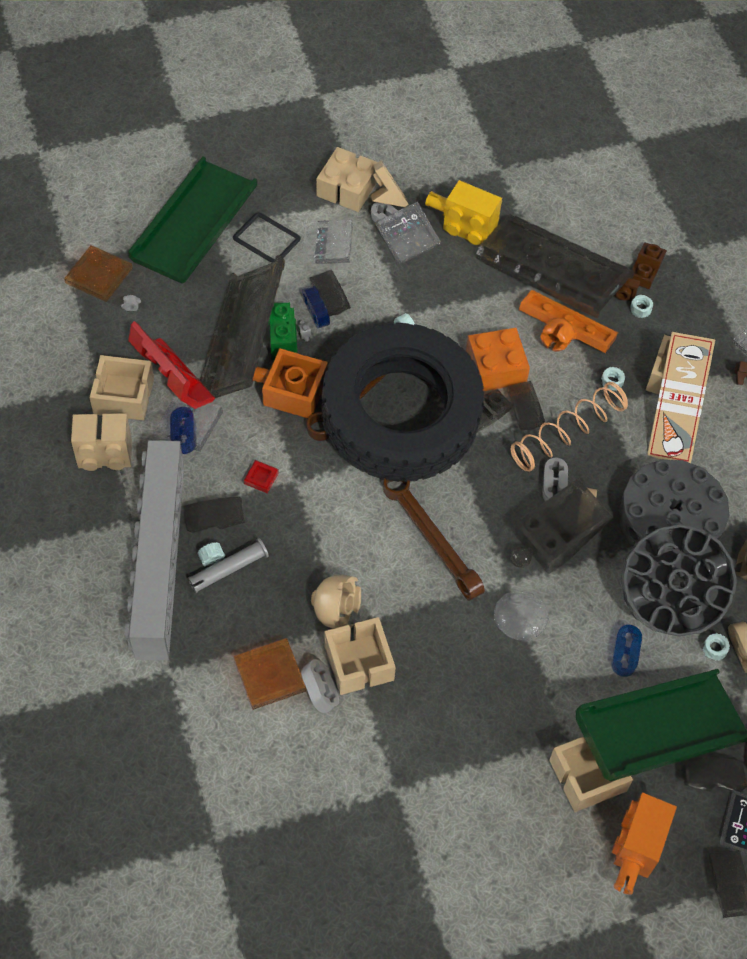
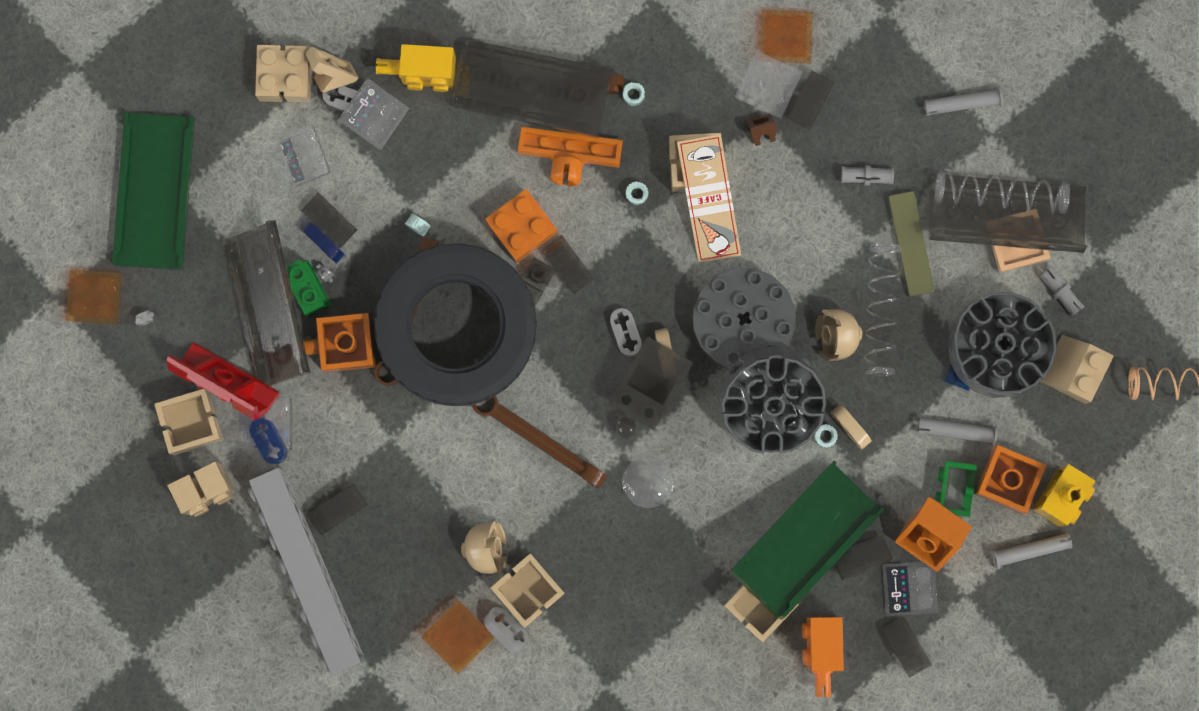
camera: 20 degrees left, 25 degrees up
light grey pin [188,538,269,593] -> none
light aqua axle [198,542,225,566] -> none
black piece [233,212,301,264] -> none
red tile [244,460,279,494] -> none
light nougat piece [510,382,628,472] -> none
clear blue beam [611,624,642,677] -> none
reddish brown slope [628,242,667,290] -> none

